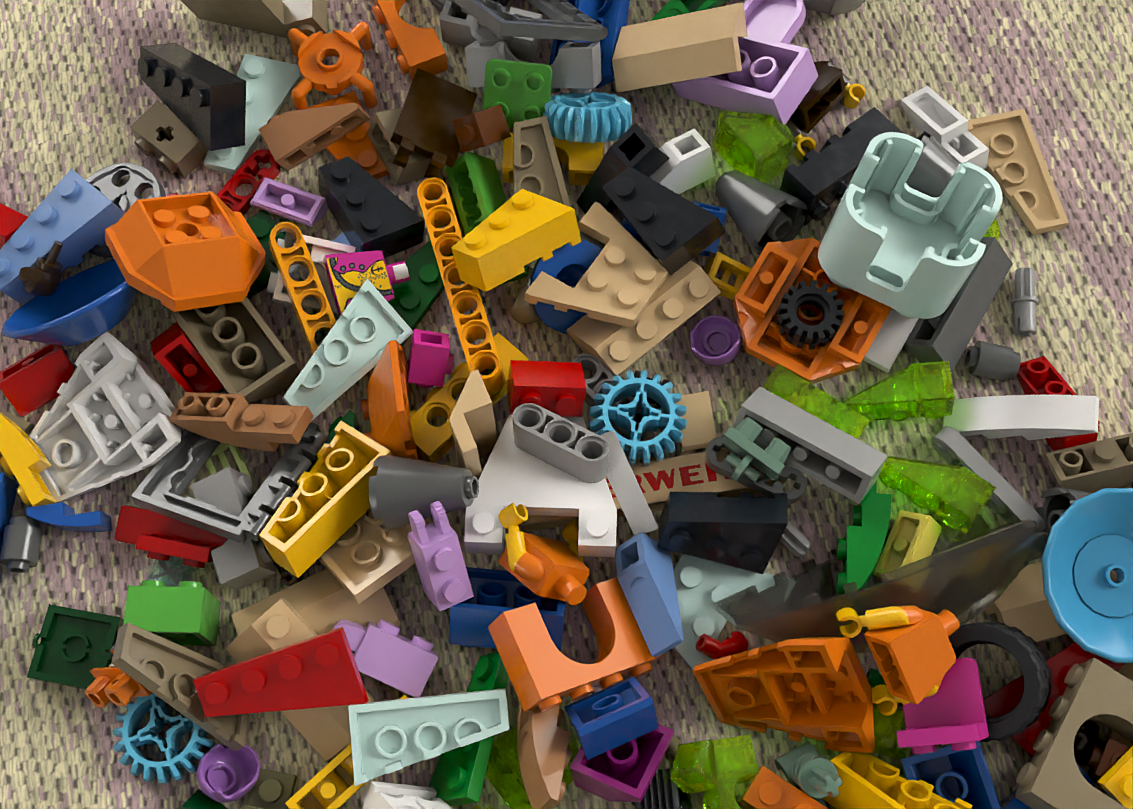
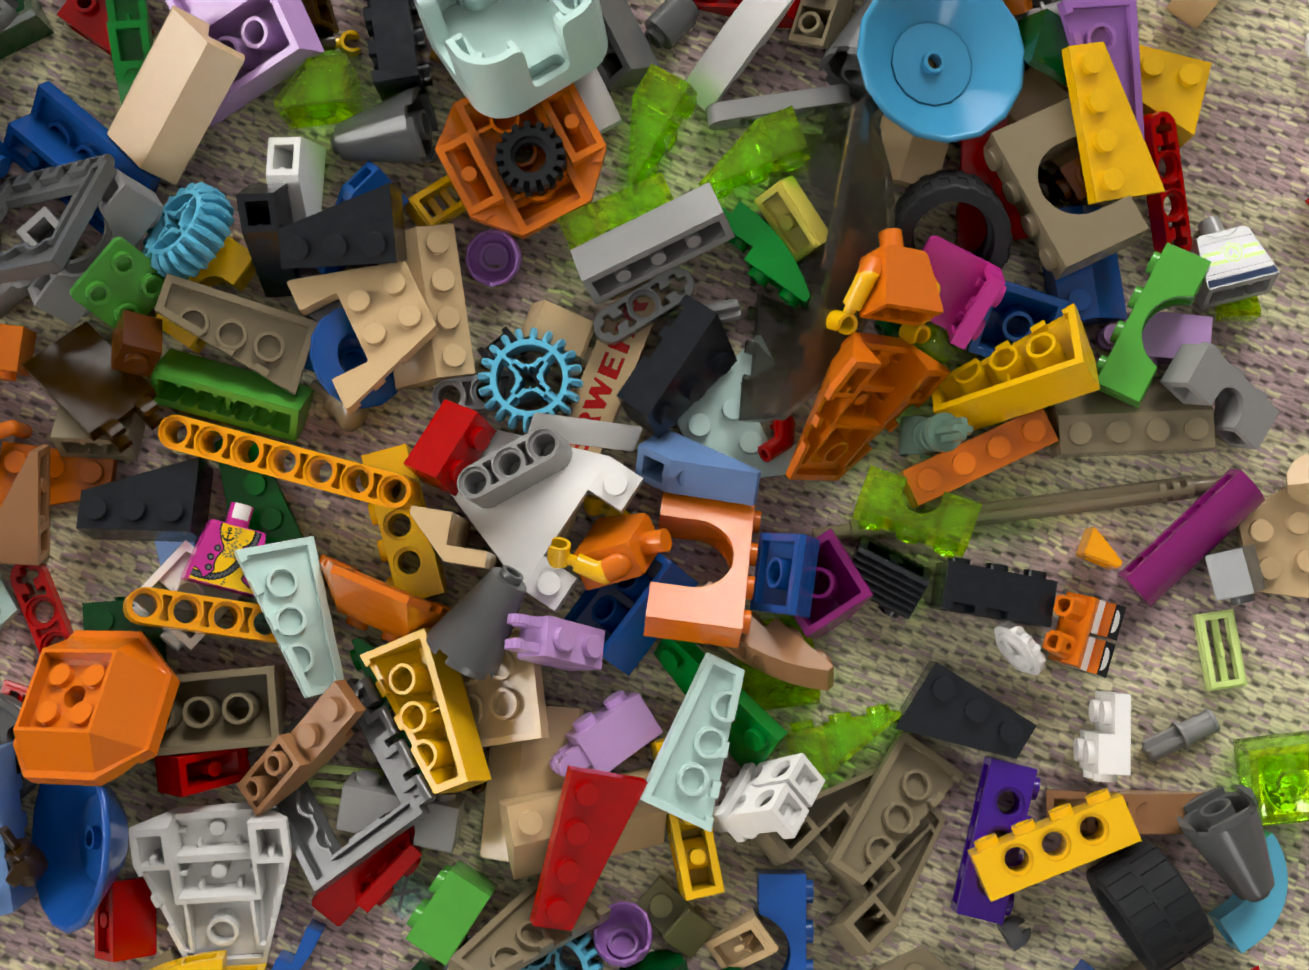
camera: 55 degrees left, 15 degrees up
lavender slope [250,177,328,227] -> none
dark pink brick [408,329,454,388] -> none
yellow wedge [451,189,581,292] -> none
clear neon green slope [670,739,718,793] -> none
sand green hips [722,417,791,482] -> none

